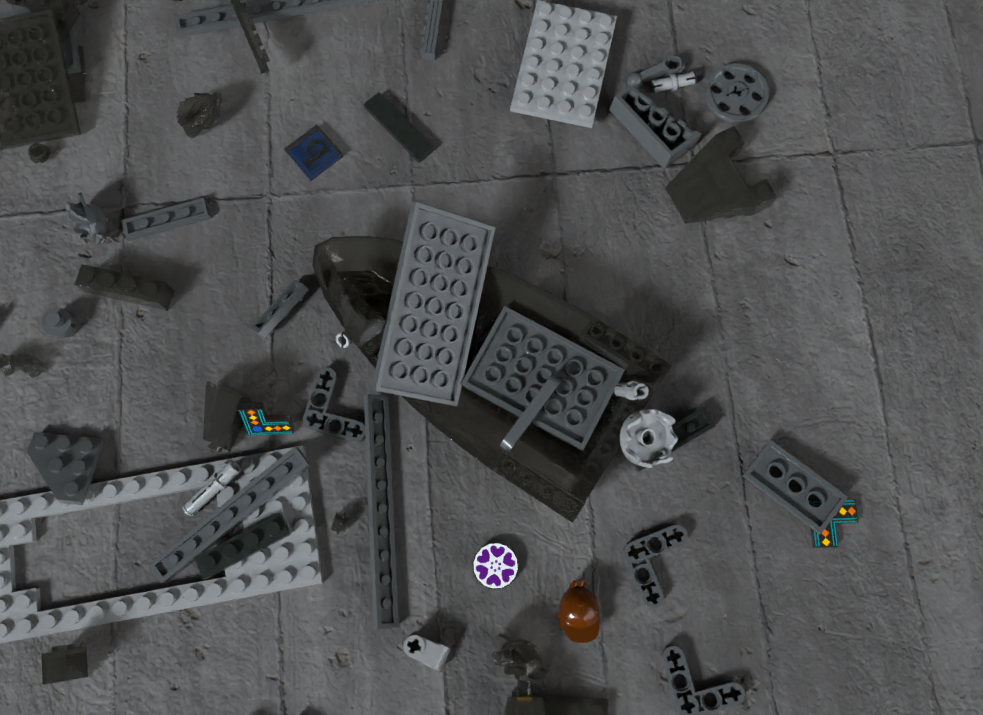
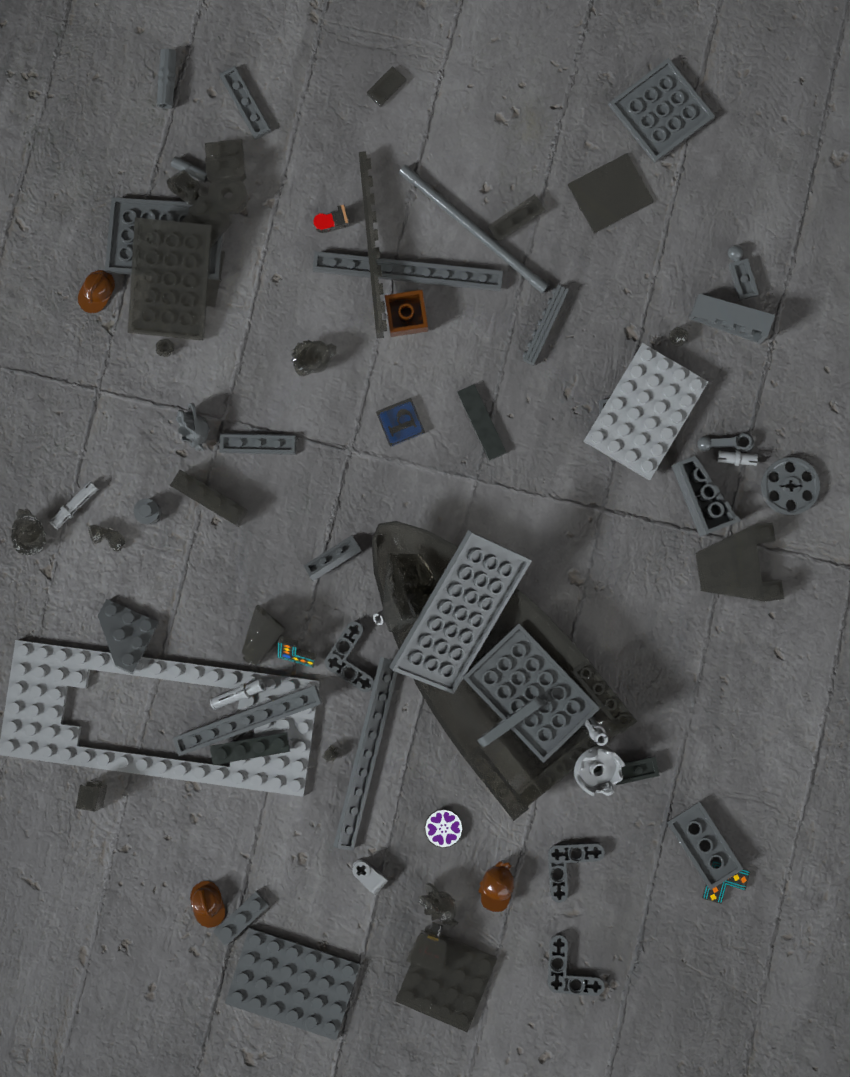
camera: 25 degrees right, 10 degrees up
none -> reddish brown brick [384,290,428,337]

